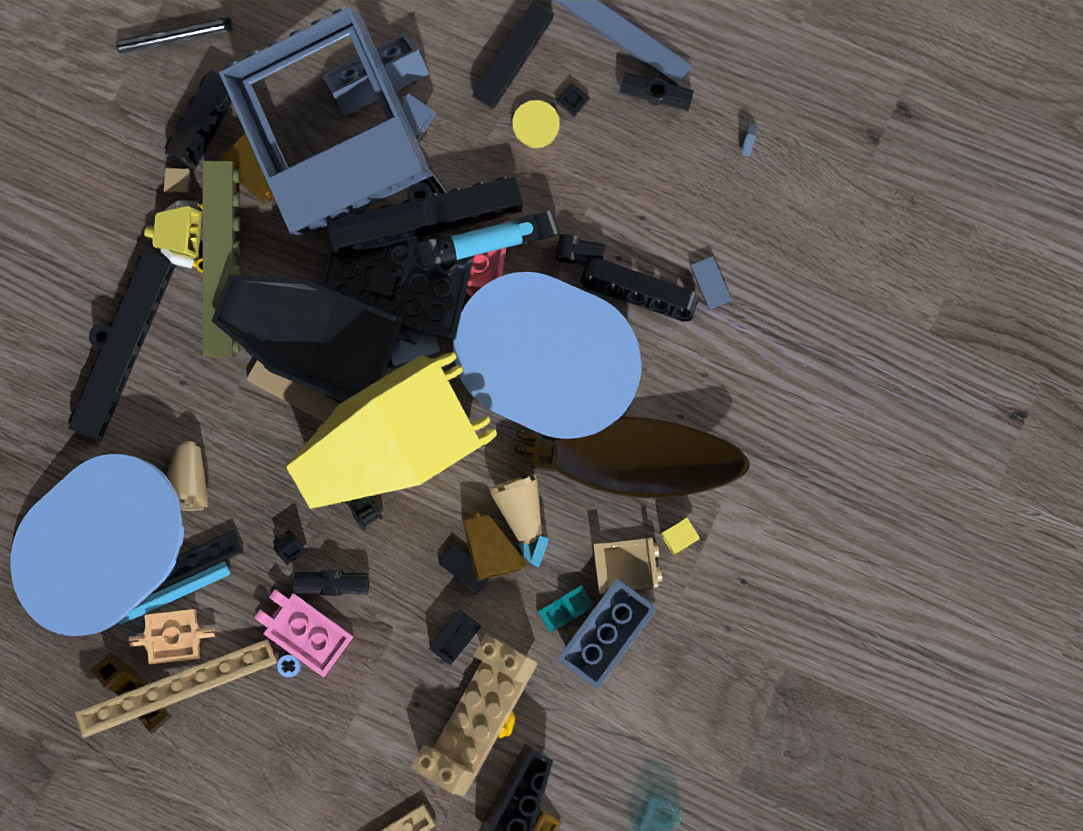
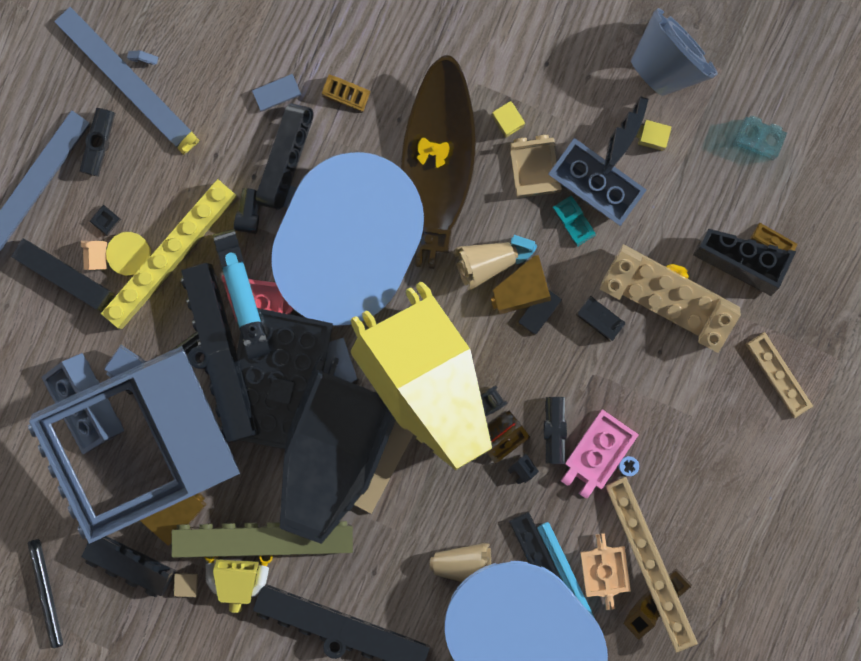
camera: 90 degrees left, 5 degrees up
none -> sand blue tile [54,7,191,147]
none -> light nougat tile [81,241,107,270]
none -> light yellow brick [101,179,237,329]
none -> light yellow tile [178,131,200,155]
none -> pearl gold slope [321,74,371,112]
none -> yellow piece [417,137,449,168]
none -> dark brown panel [486,410,530,464]
none -> black slope [602,96,649,176]
none -> sand blue cone [631,8,717,96]
none -> light yellow brick [636,120,672,151]

